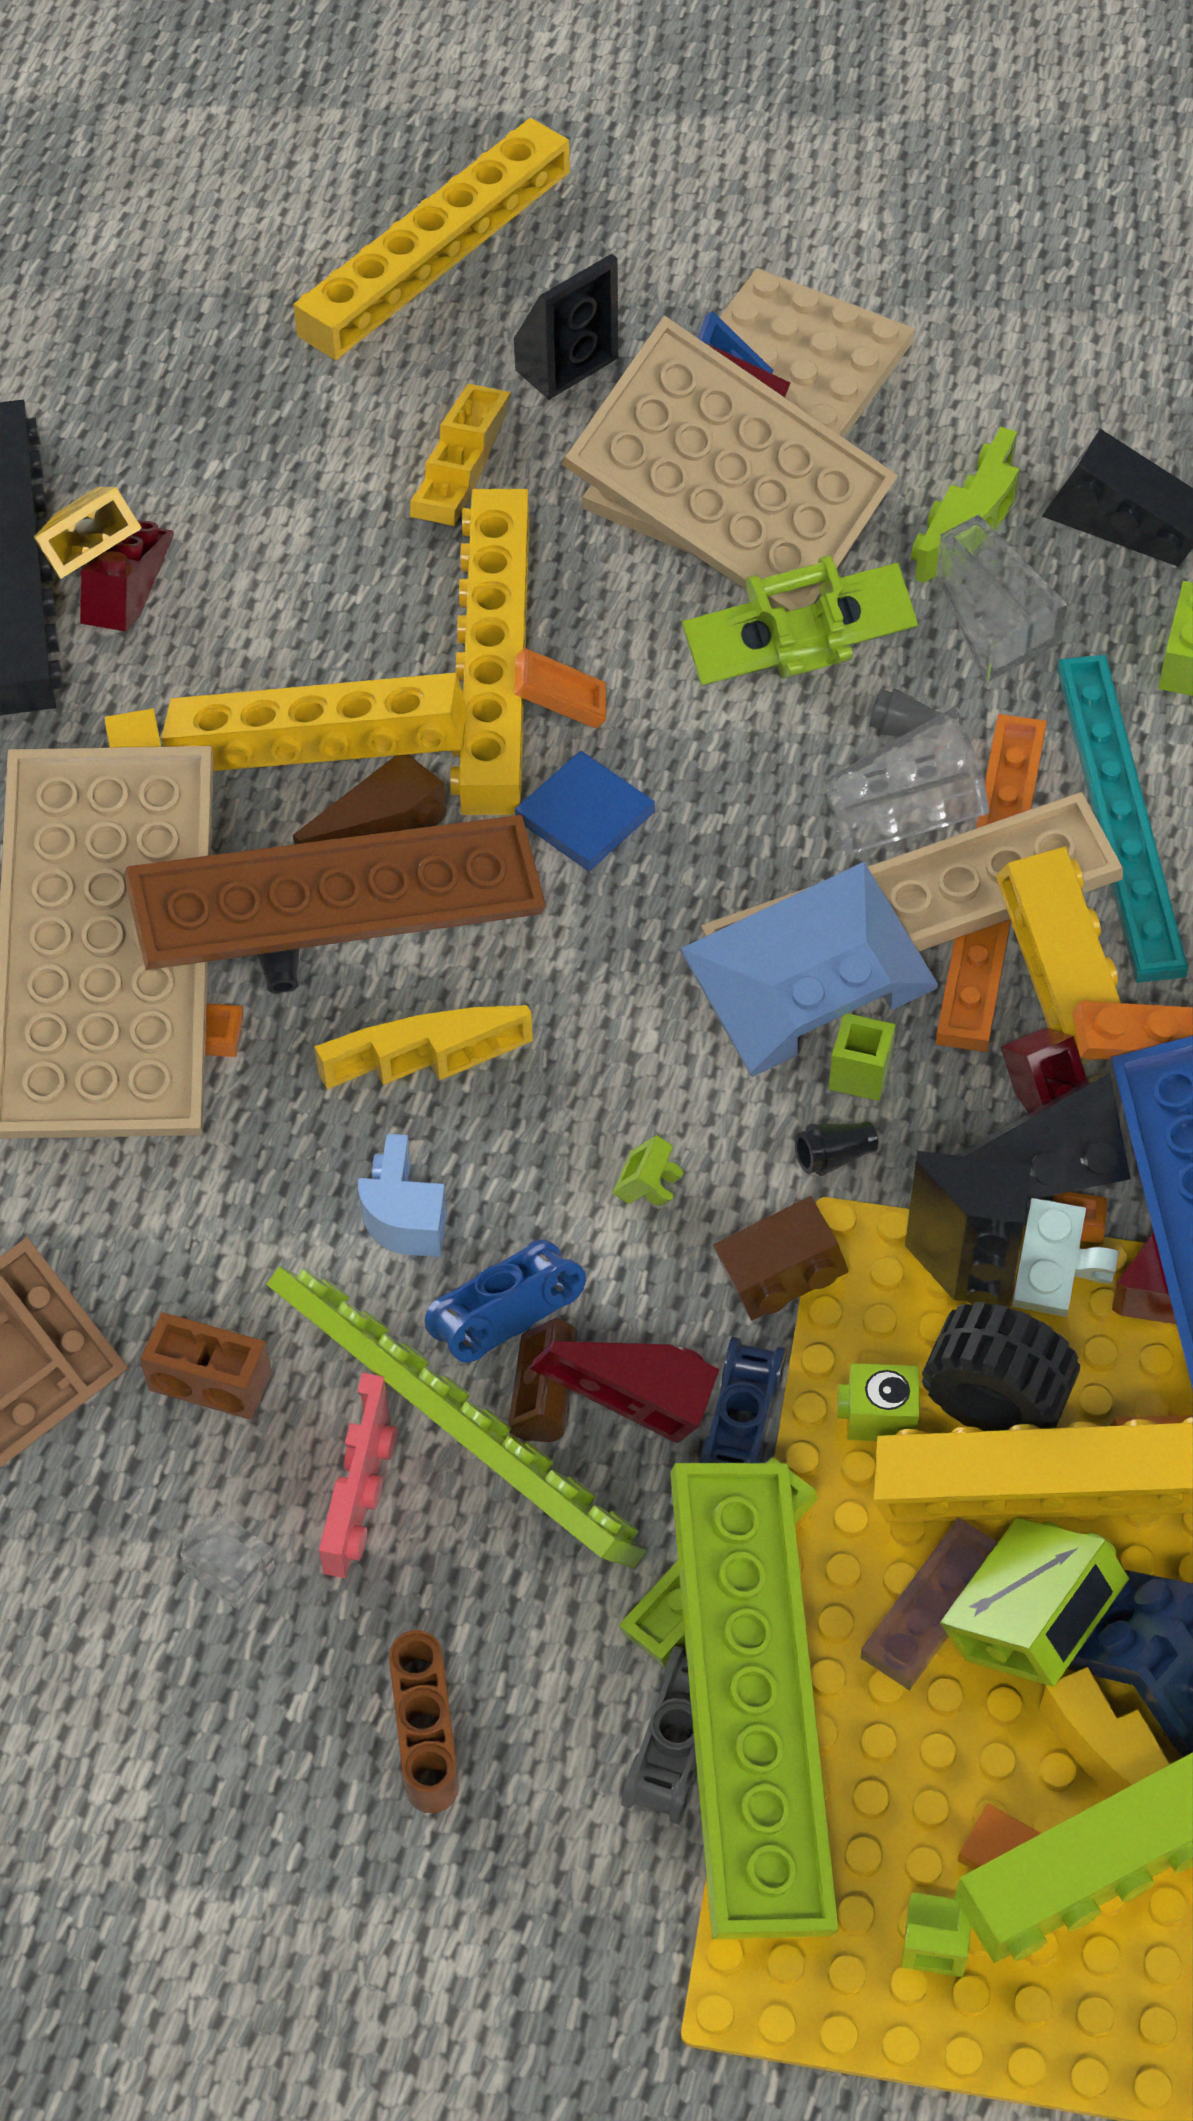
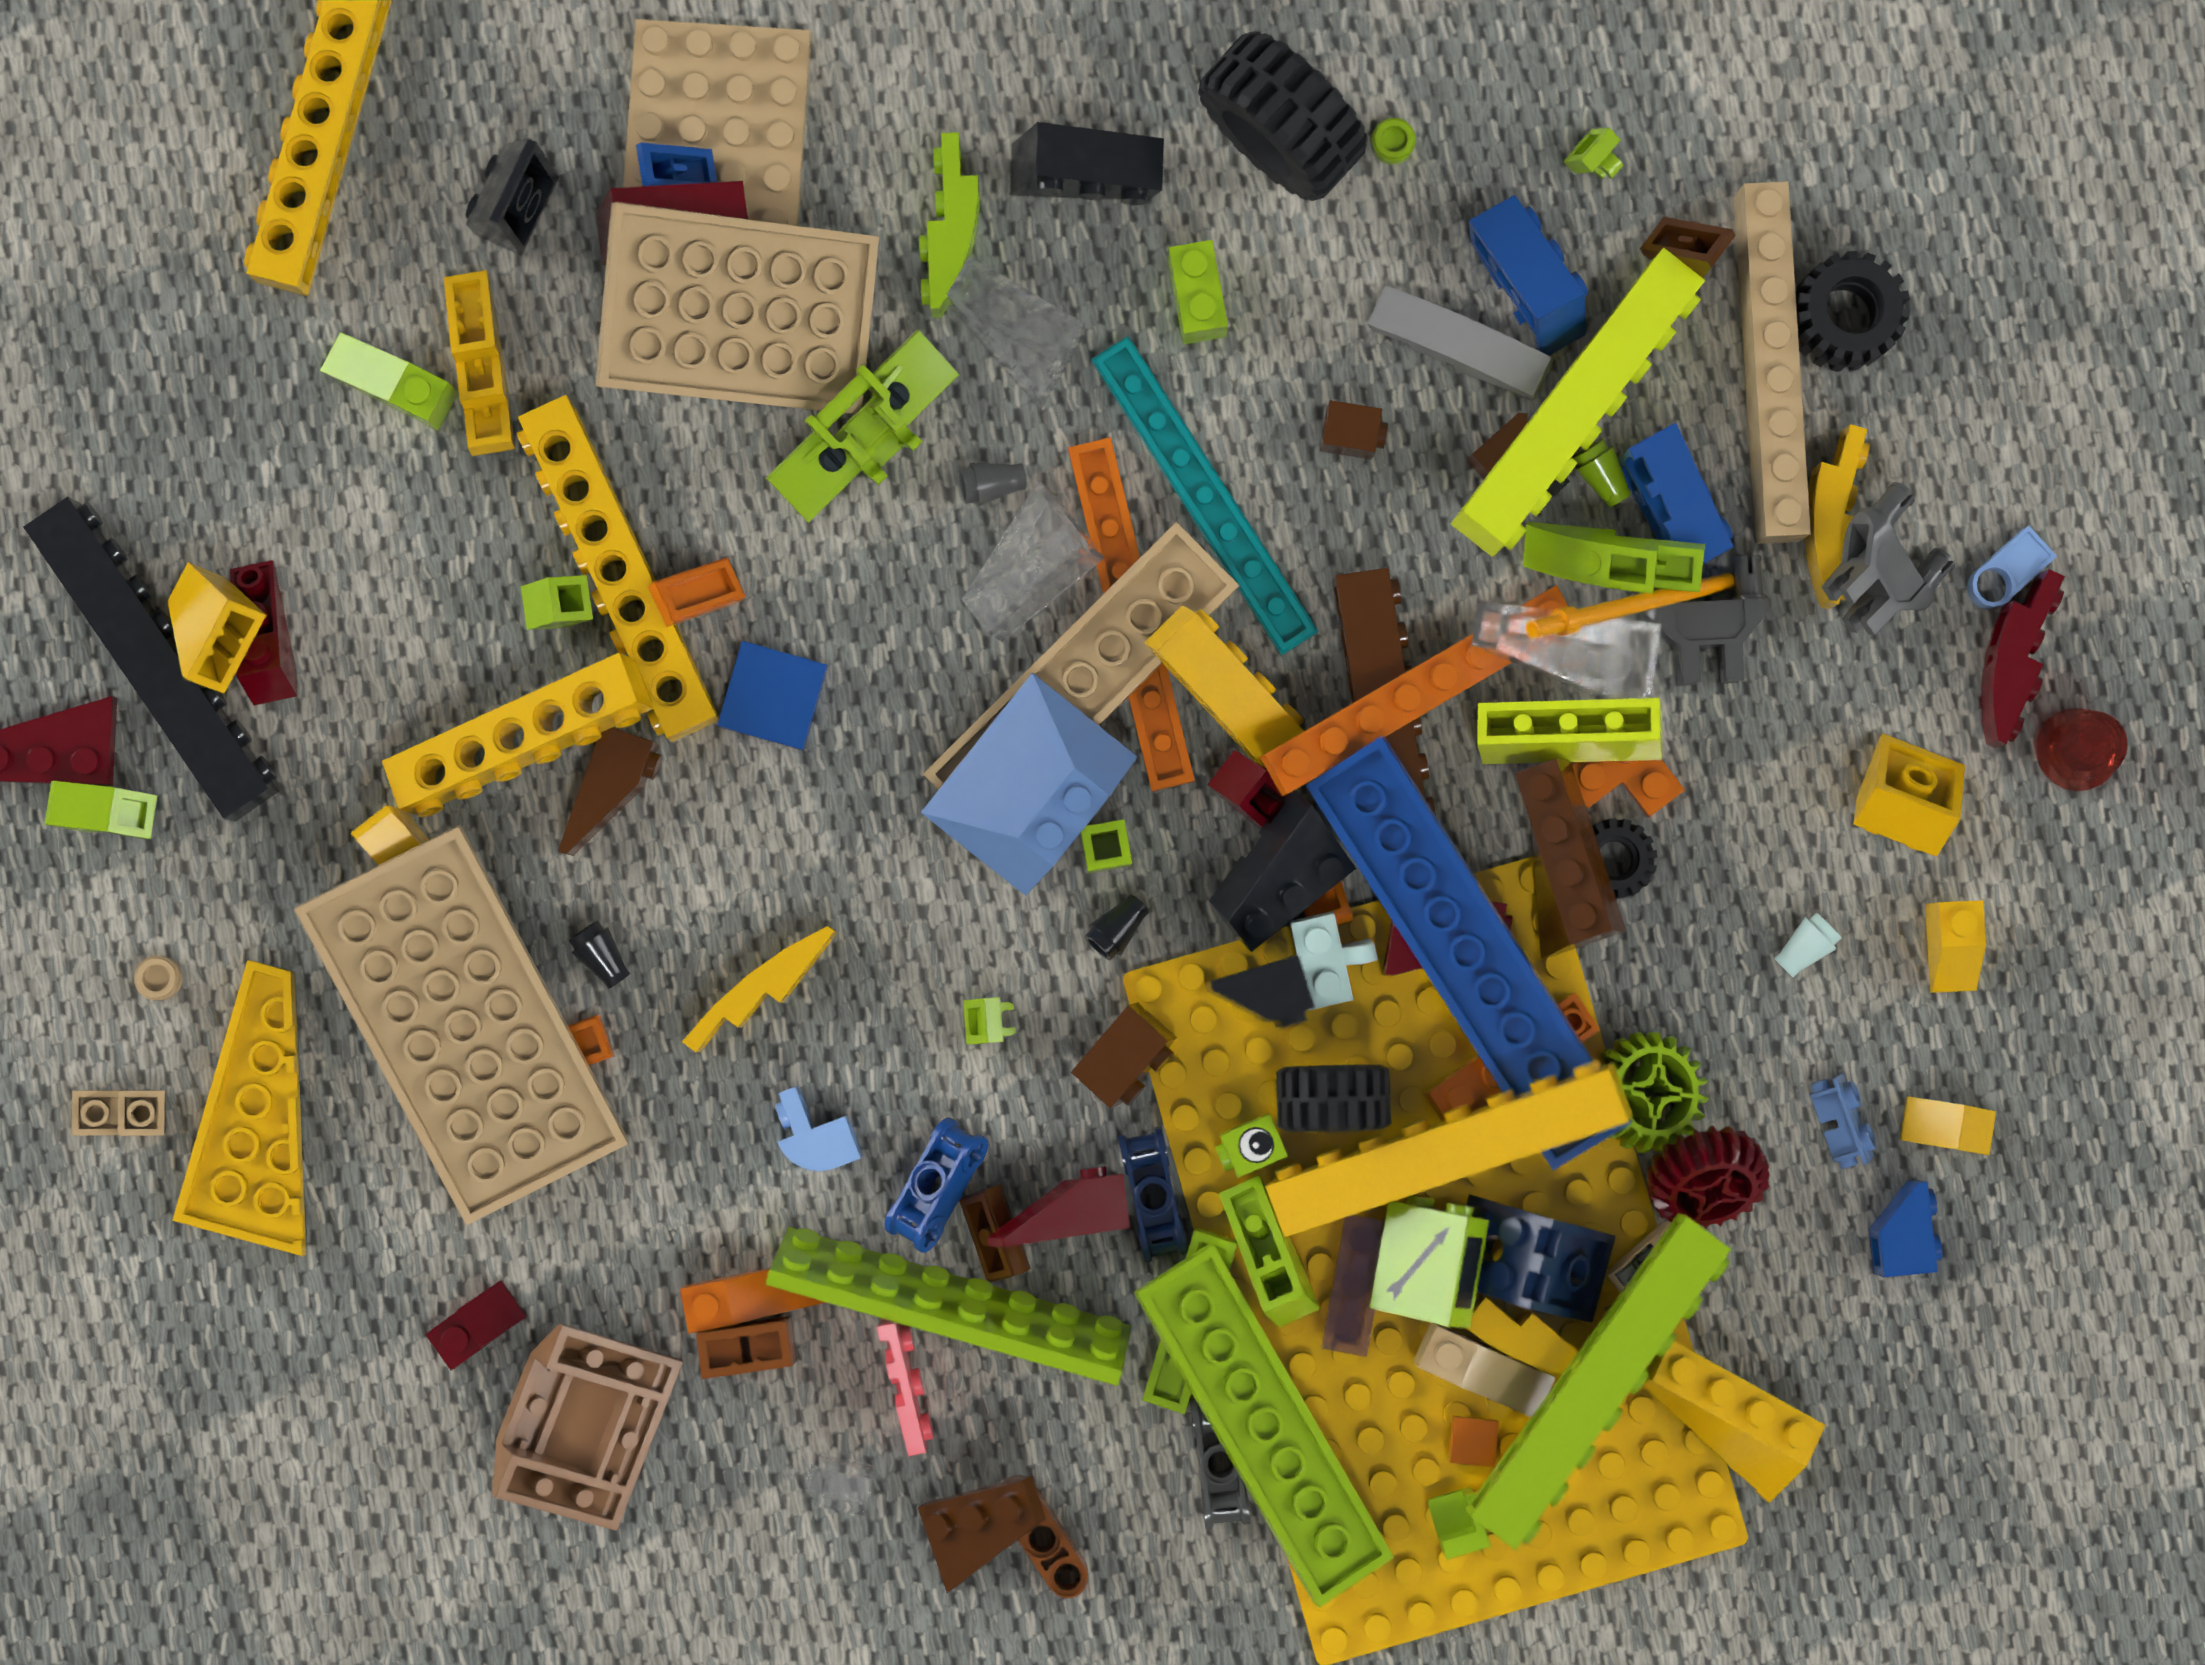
camera: 30 degrees left, 30 degrees up
dark orange plate [124,815,546,970] -> none
none -> lime slope [320,332,459,431]
none -> lime brick [520,575,593,630]
none -> orange slope [680,1268,826,1334]
none -> reddish brown wing [917,1475,1047,1593]
none -> lime slope [1219,1175,1320,1327]
none -> tan slope [1413,1323,1555,1417]

